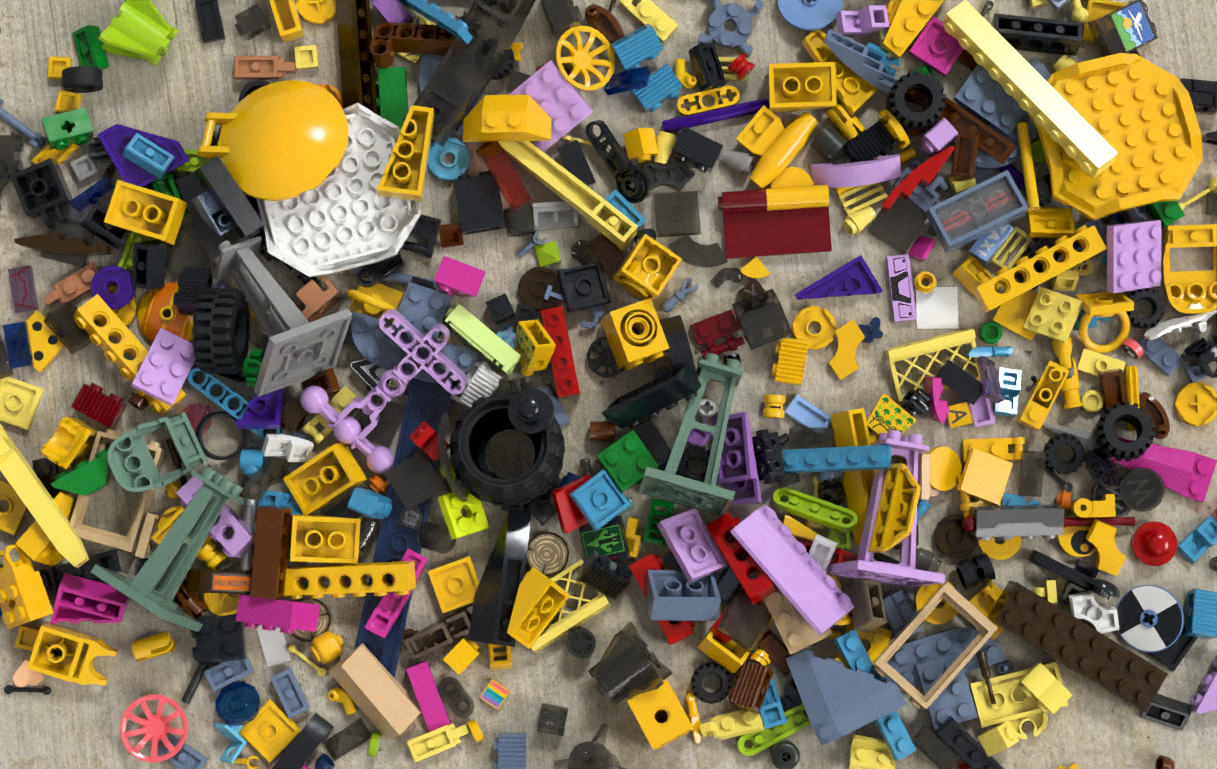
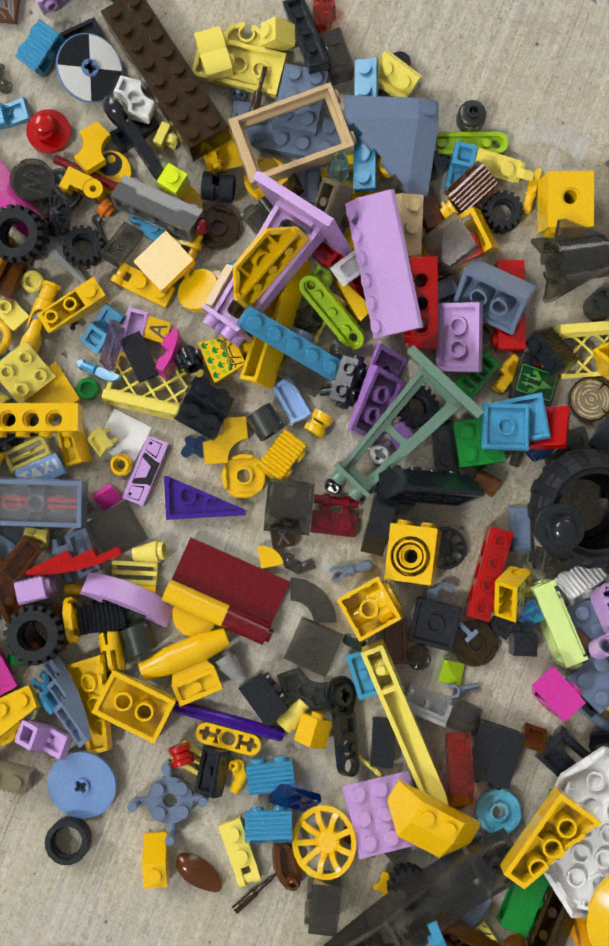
camera: 150 degrees left, 0 degrees up
none -> light yellow tile [87,427,118,457]
none -> neon yellow brick [156,163,191,199]
none -> black plate [173,376,234,441]
none -> pearl dark grey piece [246,403,285,442]
none -> dark brown slope [282,173,305,196]
none -> clear light blue cone [327,150,349,182]
none -> dark azure tile [481,402,530,451]

